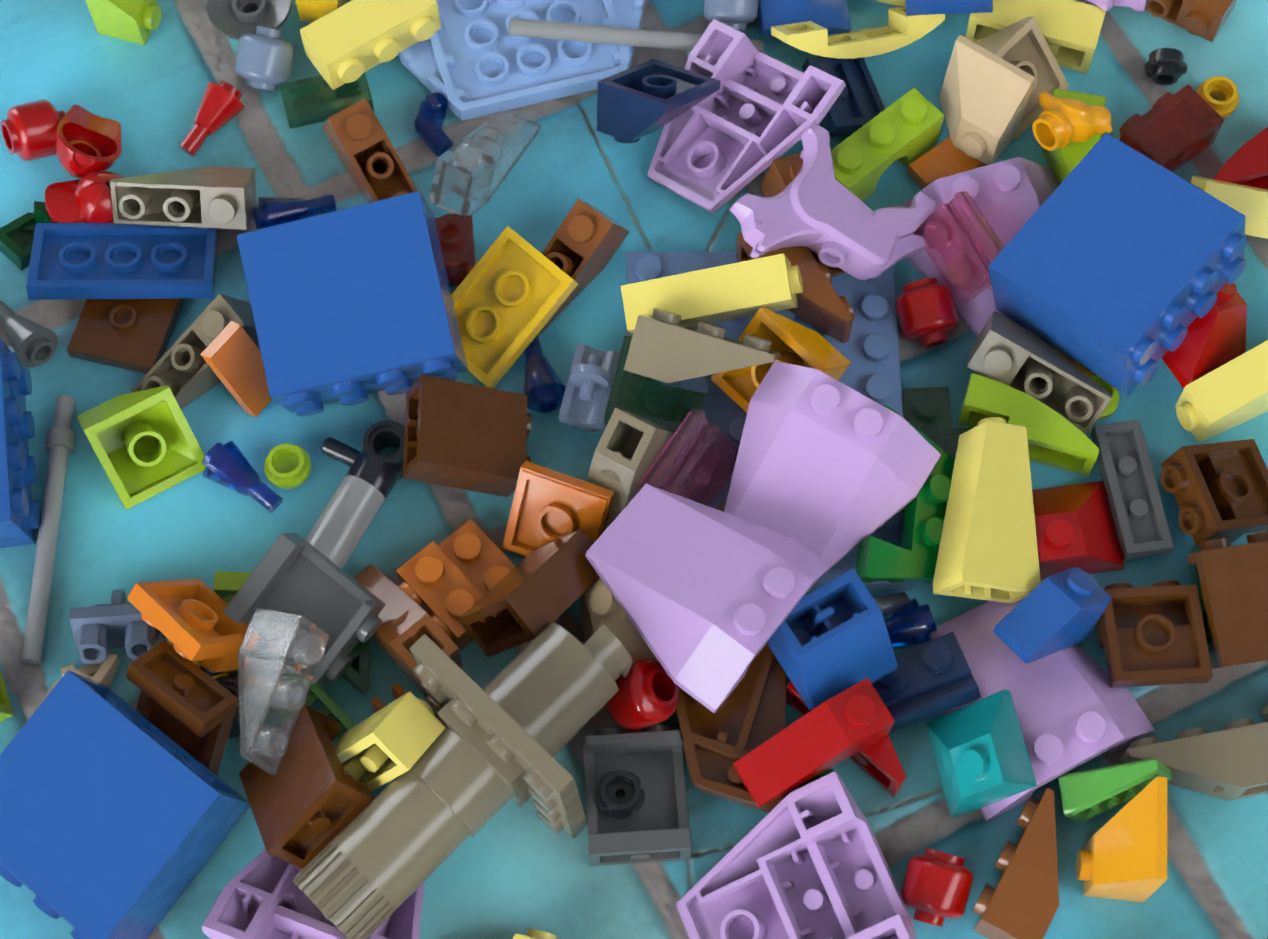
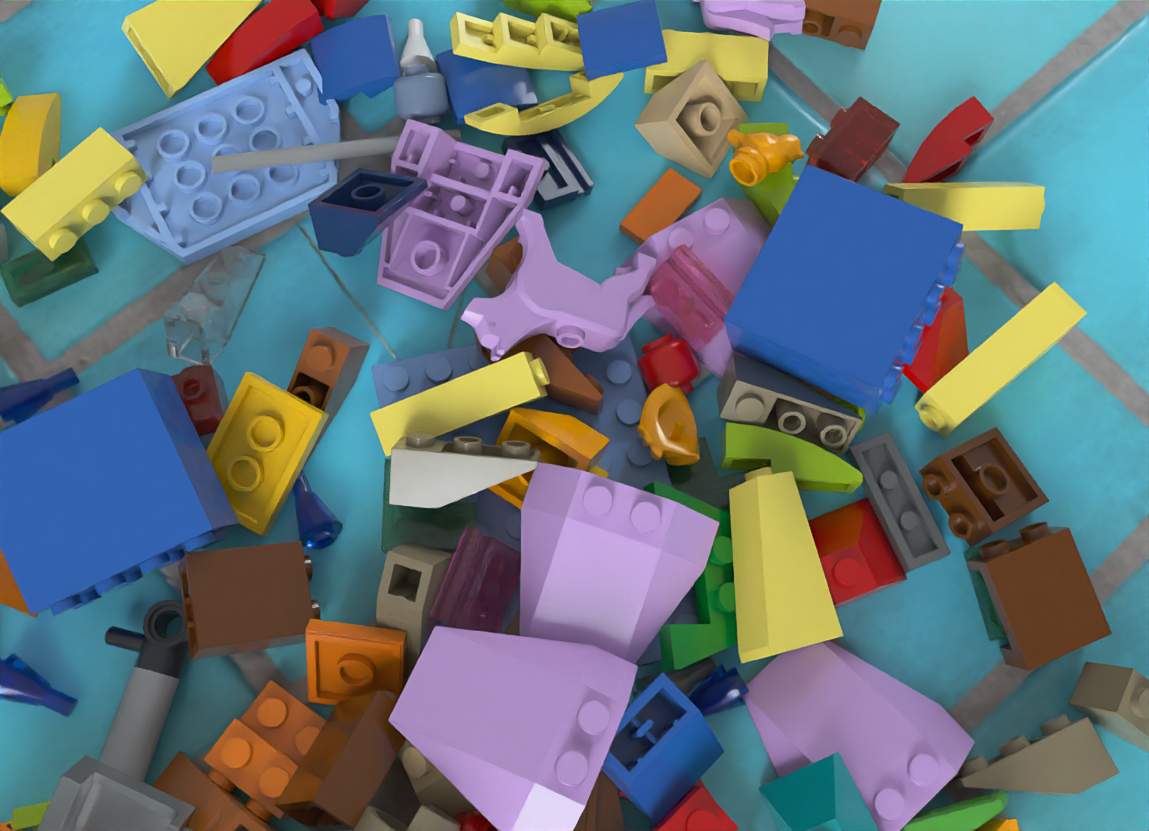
camera: 15 degrees left, 5 degrees up
lime plate [264,443,311,489] -> none
dark orange slope [322,98,418,203] -> none
clear blue arm [414,92,453,157] -> none
sand blue hips [559,343,622,432] -> none
lime arch [831,88,944,202] -> none
dark blue plate [872,632,981,733] -> none
tan slope [939,35,1036,165] -> none
blue slope [993,566,1112,664] -> none
reddish brown plate [1096,580,1213,688] -> none
black plate [1144,48,1188,85] -> none
yellow plate [1195,76,1239,118] -> none
none -> light orange hat [637,383,700,466]

